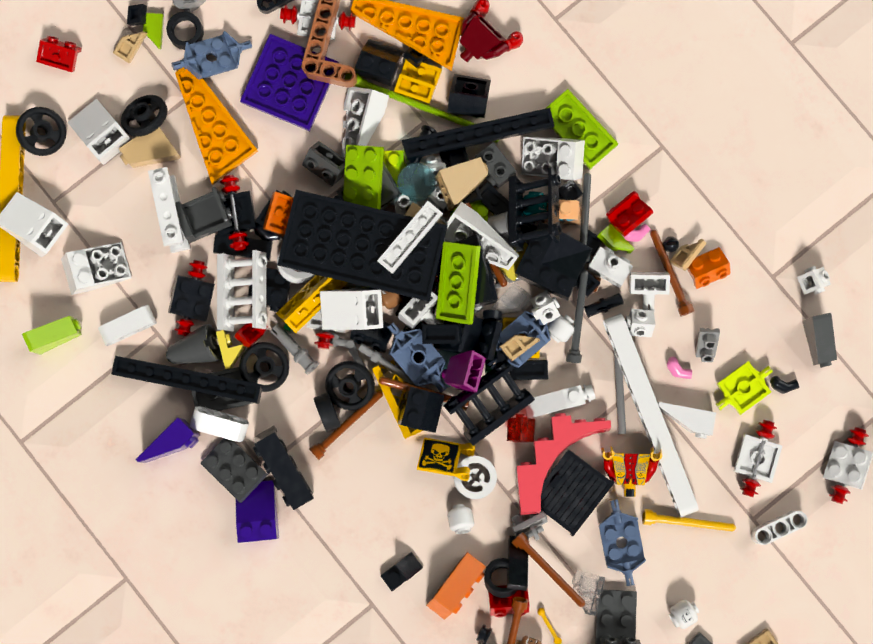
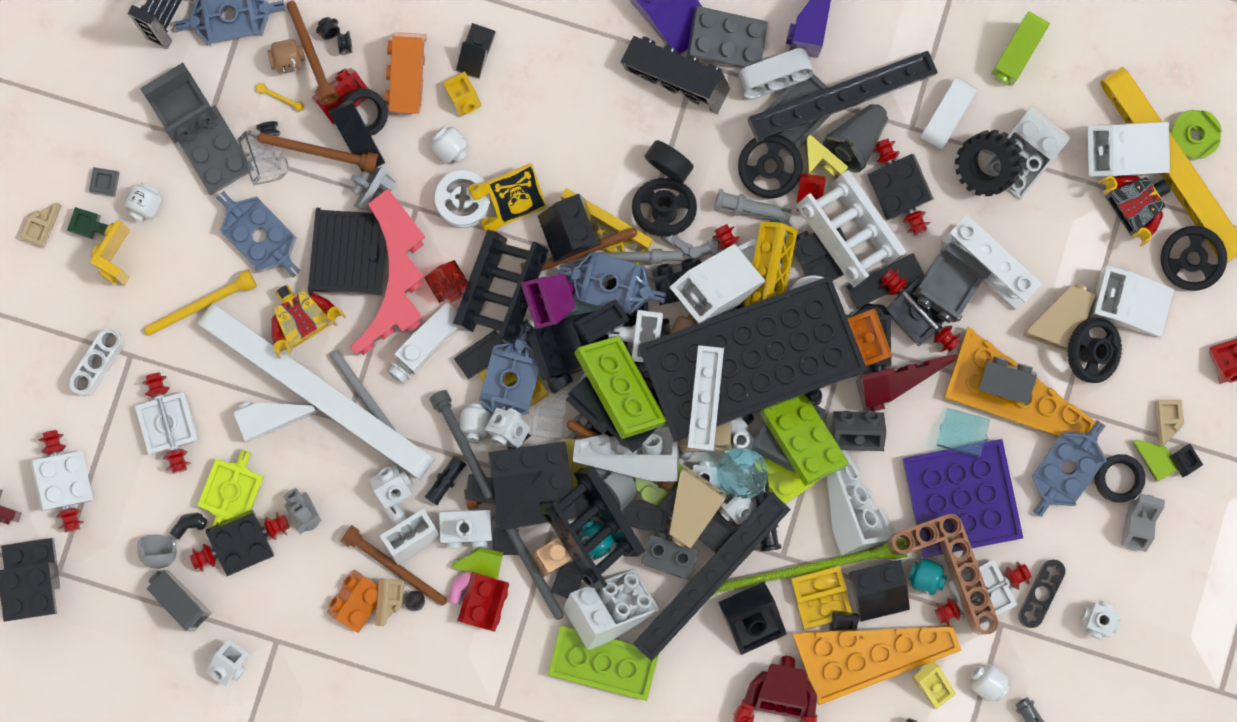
camera: 140 degrees right, 0 degrees up
dark orange piece [309,390,383,460] -> none
tan tile [499,335,540,362] -> none
bright pink arm [667,357,692,379] -> none
none -> dark green plate [67,207,109,240]
none -> yellow bracket [90,220,130,285]
none -> light grey hair [137,535,177,569]
none -> black plate [189,509,290,576]
none -> black bush [256,121,280,136]
none -> yellow bracket [443,71,482,117]
none -> dark red wedge [856,354,958,412]
none -> teal head [908,558,948,596]
none -> clear light blue piece [937,408,991,457]
none -> black tyre [955,130,1024,197]
none -> dark grey brick [978,356,1037,404]
none -> torso [1098,175,1171,247]

